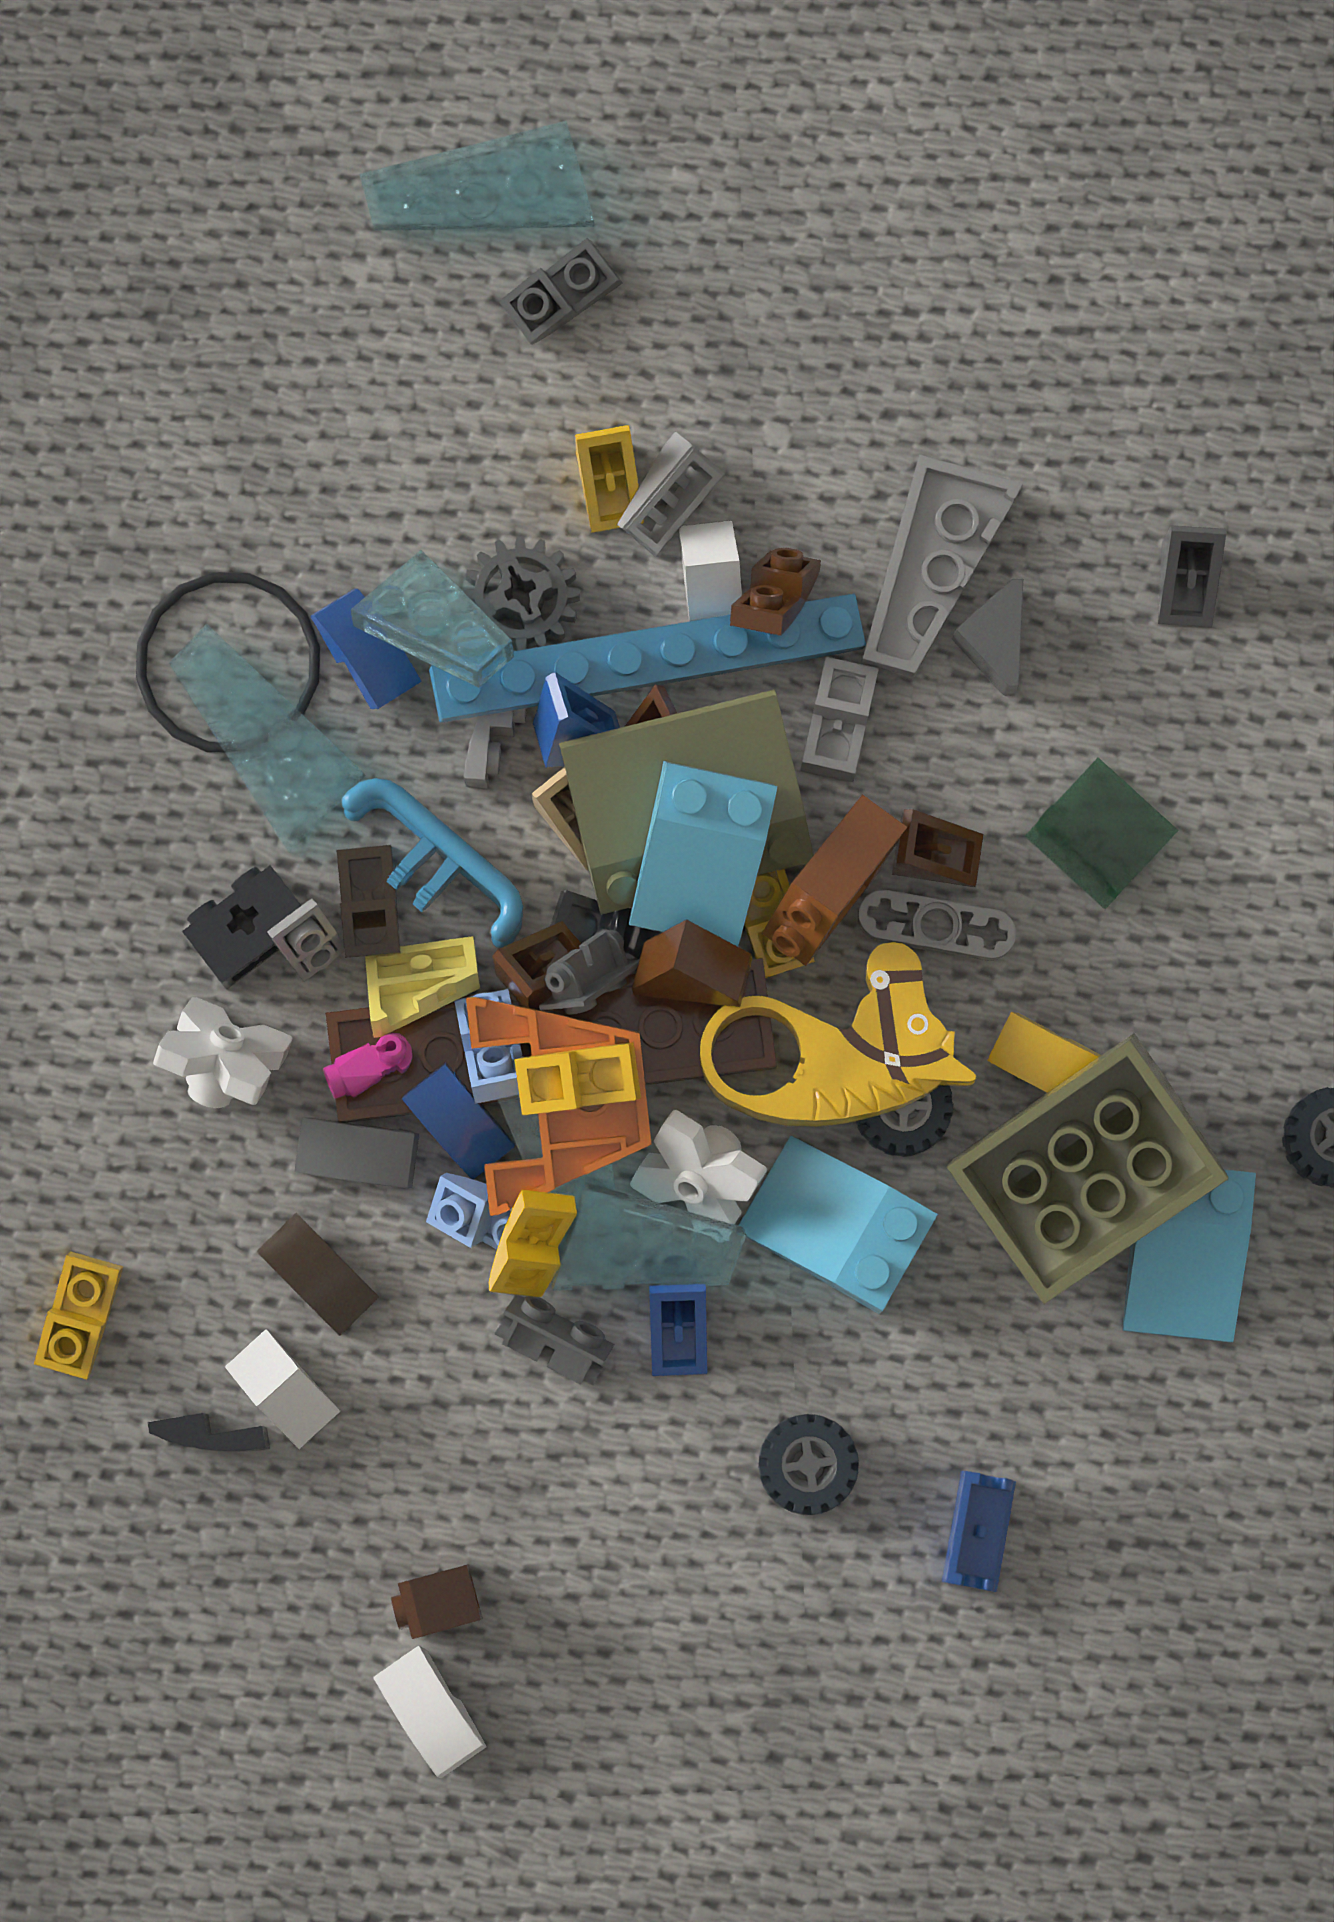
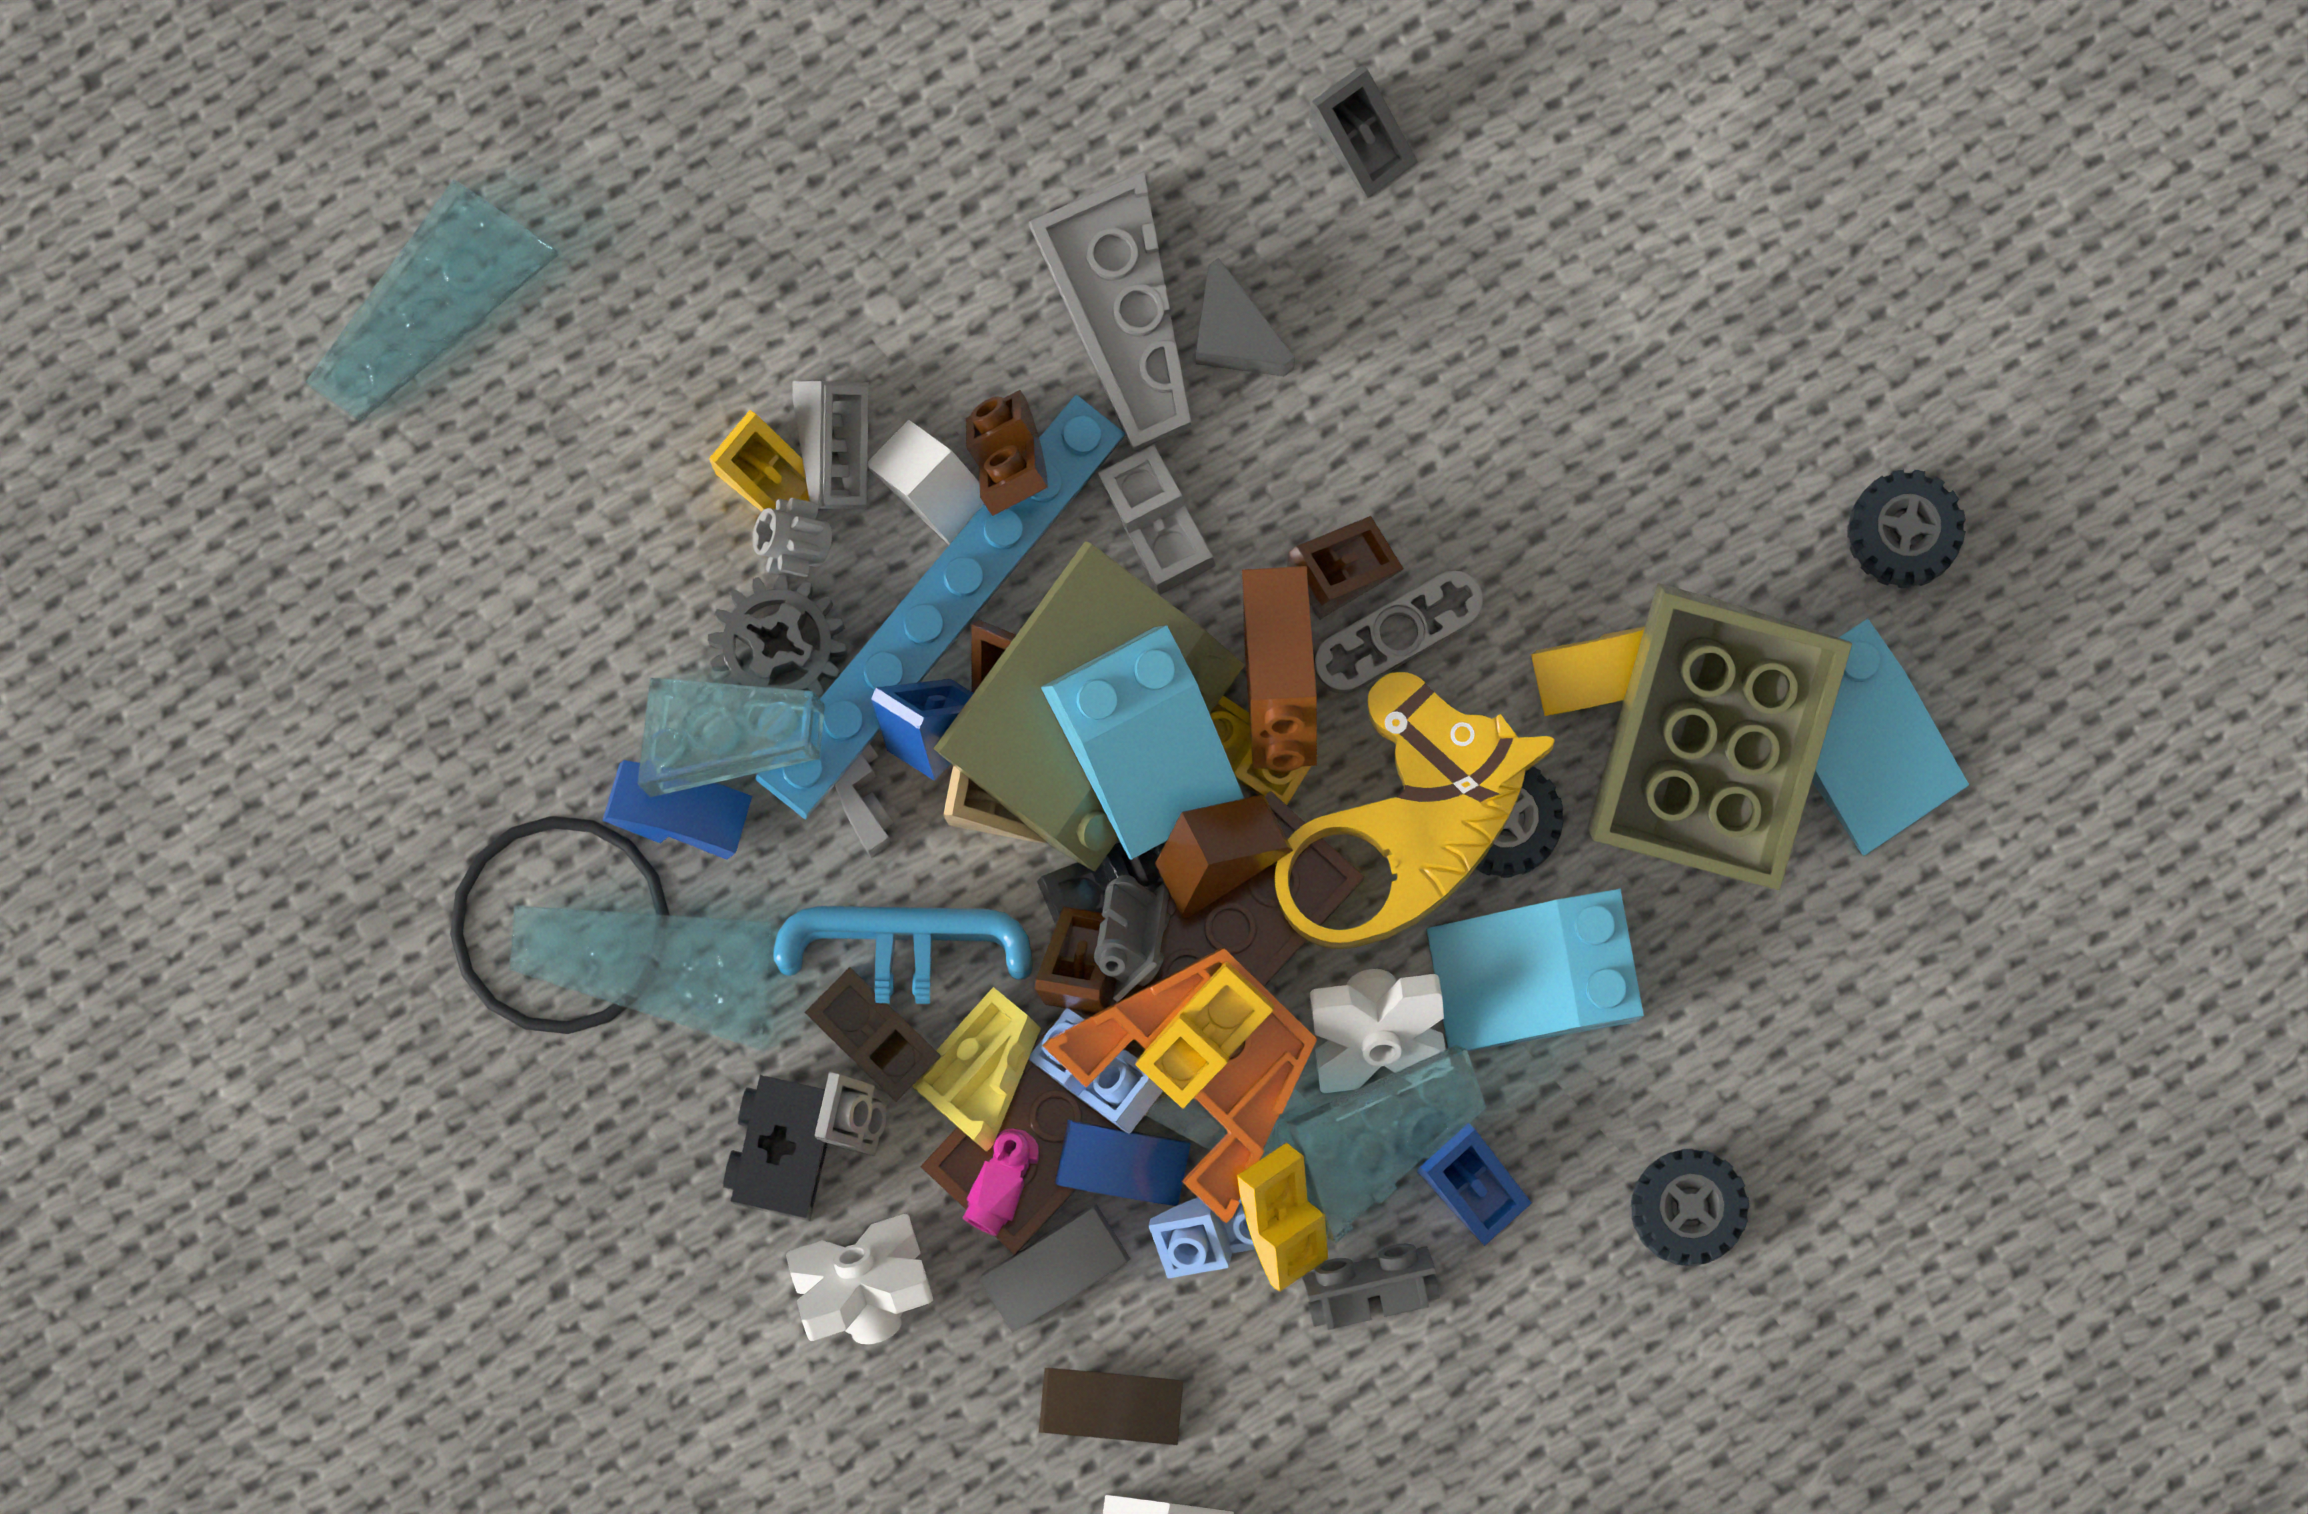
camera: 35 degrees left, 0 degrees up
dark grey slope [499,238,623,345] -> none
blue hinge [941,1471,1016,1592] -> none
clear green hinge [1024,758,1179,909] -> none
none -> light grey gear [753,498,832,578]

